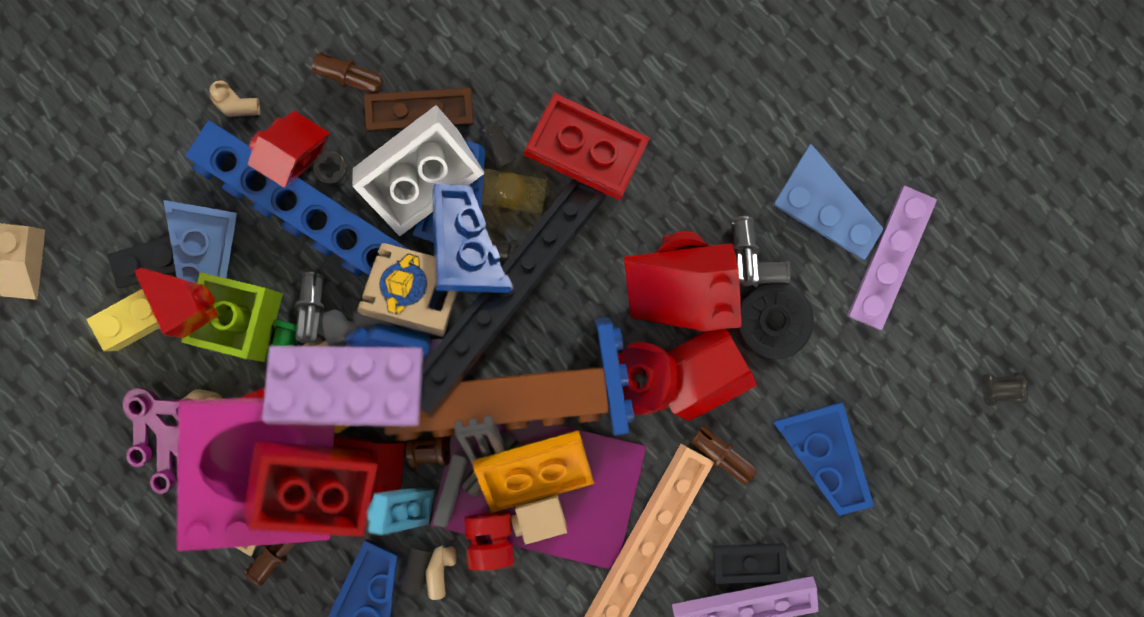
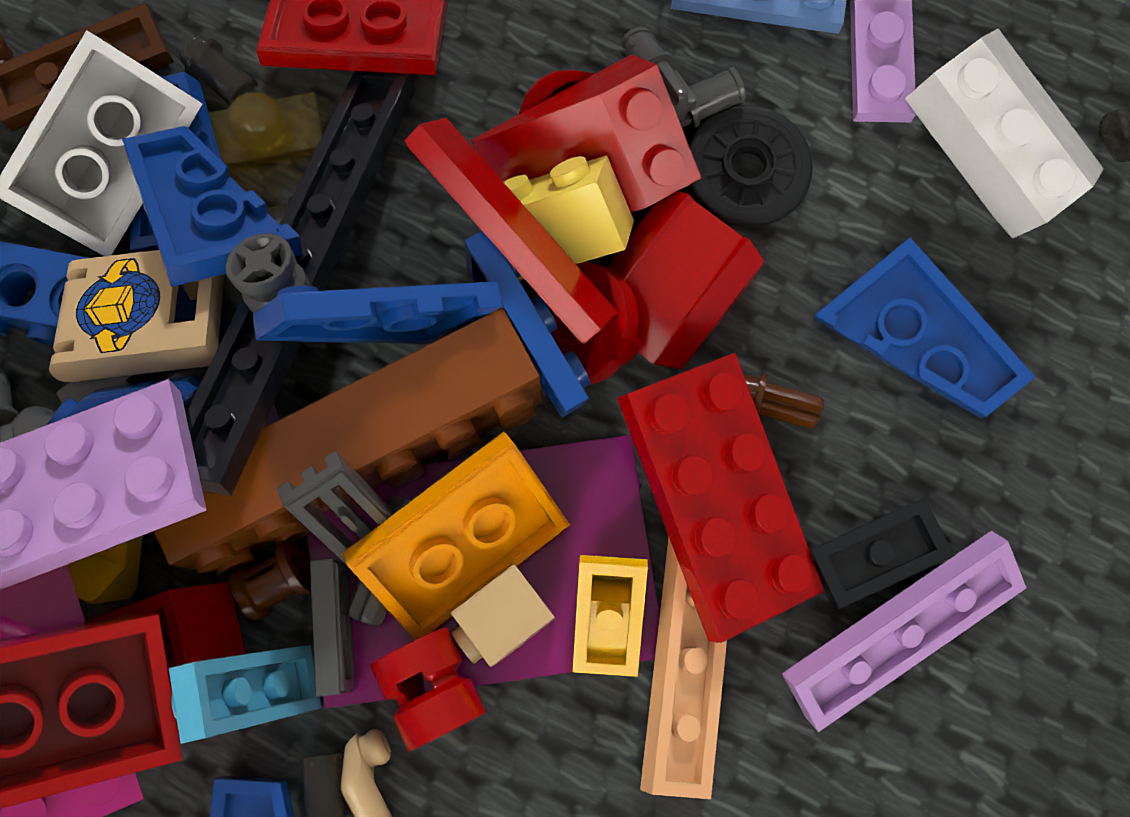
camera: 15 degrees left, 10 degrees down
none -> dark grey wheel [225,233,310,314]
none -> blue wing [253,281,502,344]
none -> red tile [404,118,618,344]
none -> light yellow brick [504,155,634,280]
none -> yellow slope [573,555,648,677]
none -> red plate [617,353,824,643]
none -> white slope [905,29,1104,238]

